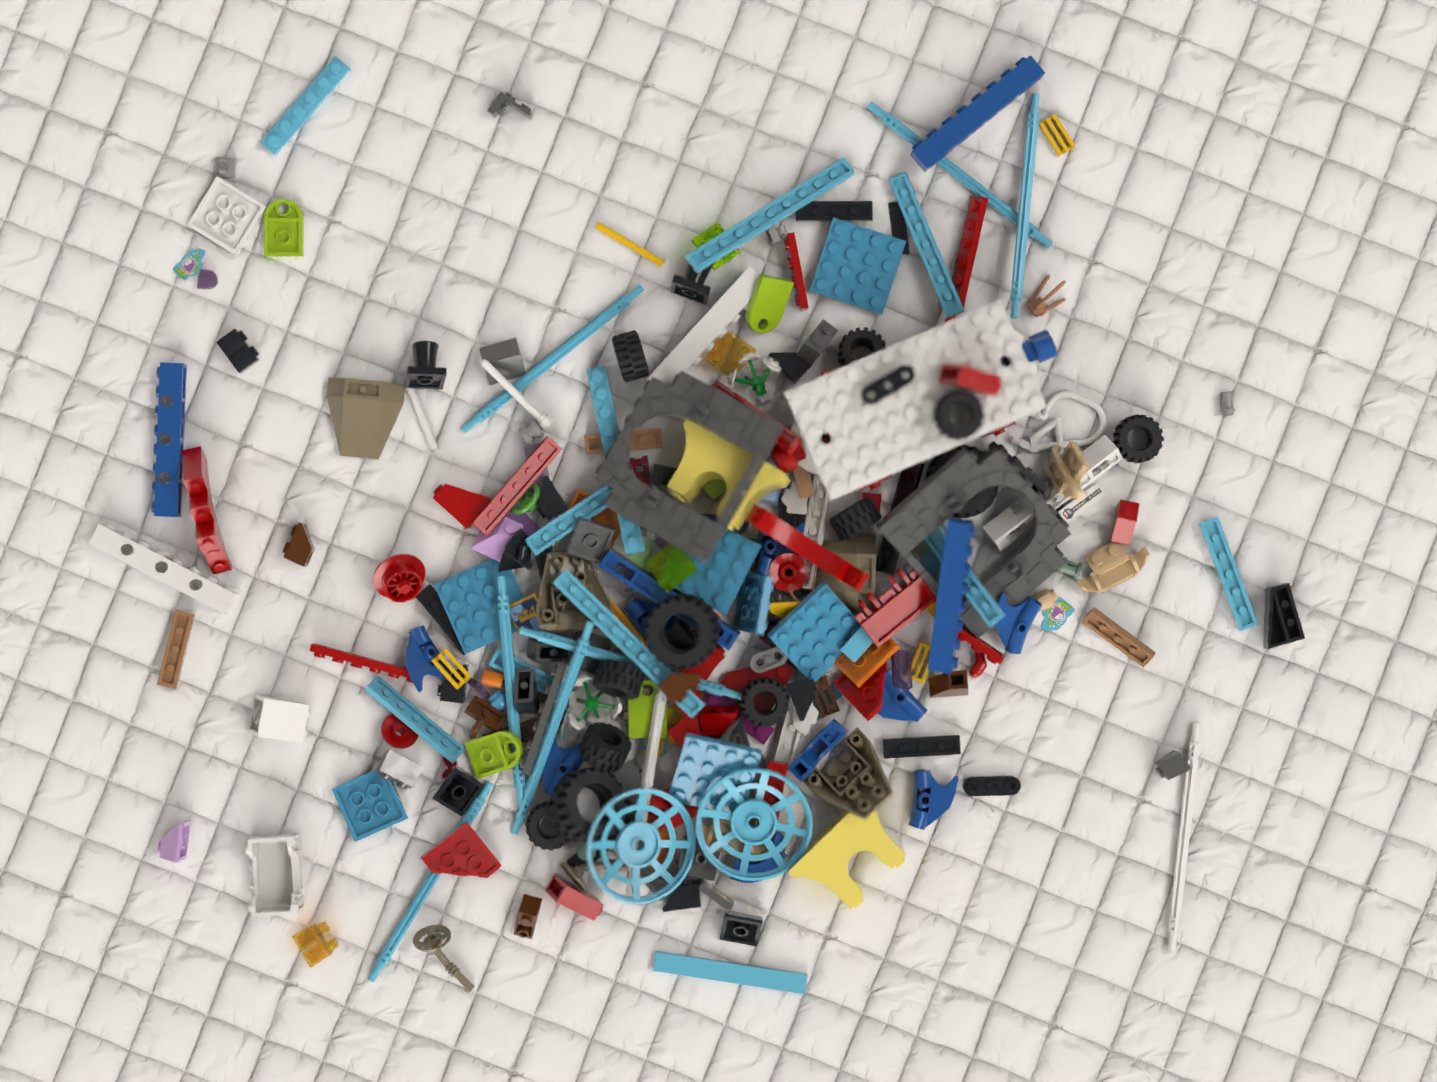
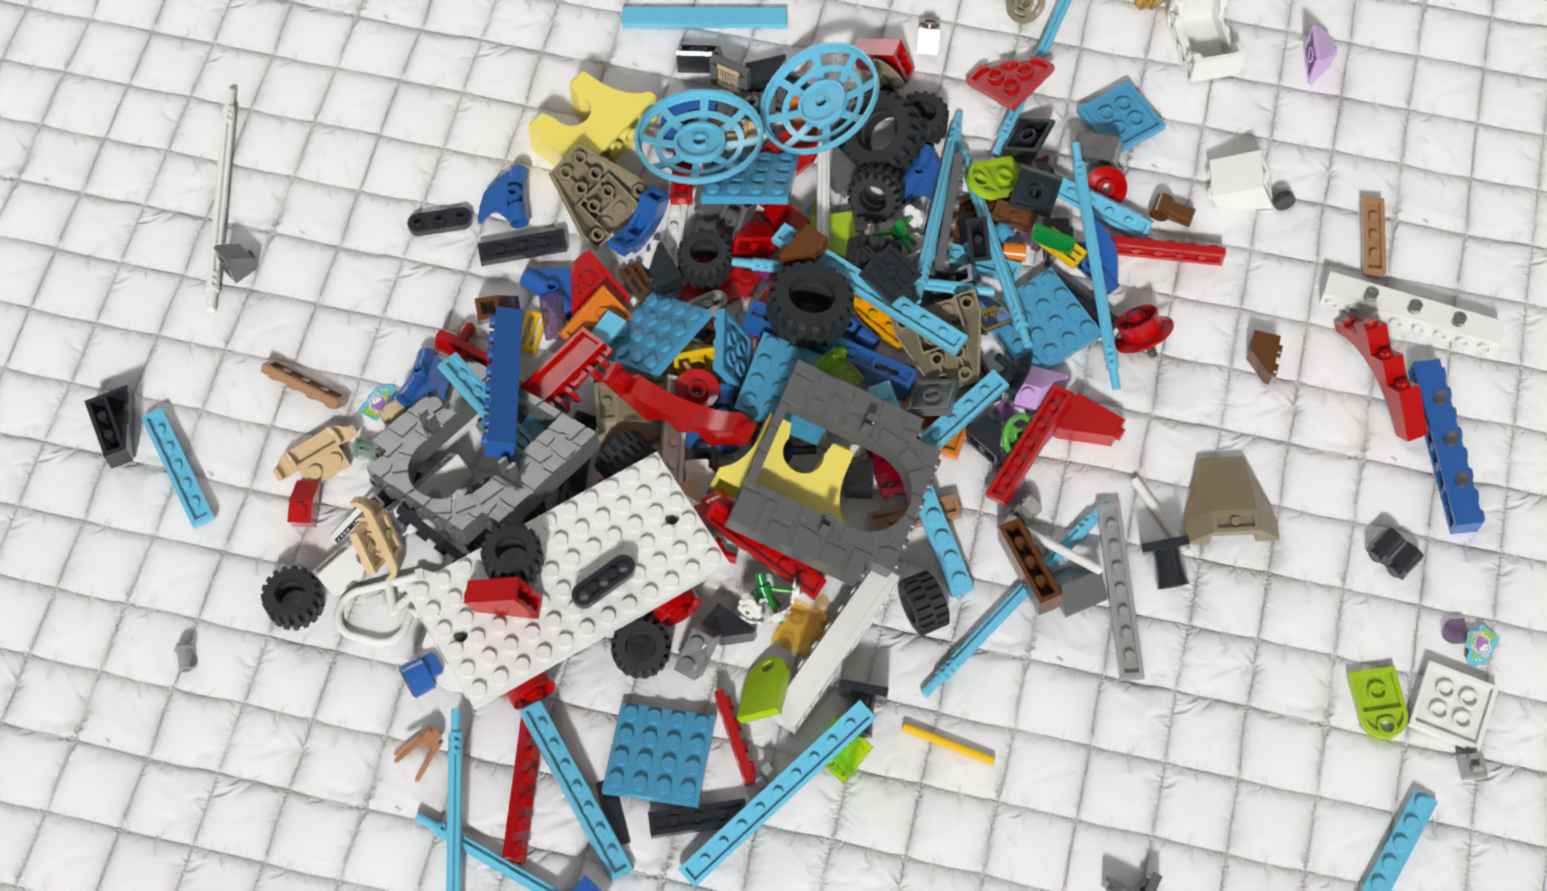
camera: 170 degrees right, 25 degrees down
none -> black plate [858,243,922,306]
none -> reddish brown brick [998,517,1063,615]
none -> black plant [1008,161,1063,218]
none -> green tile [1030,223,1077,256]
none -> medium azure axle [1071,142,1121,391]
none -> light grey plate [1096,503,1145,681]
none -> reddish brown piece [1149,193,1196,227]
none -> pearl dark grey tile [1273,190,1296,211]

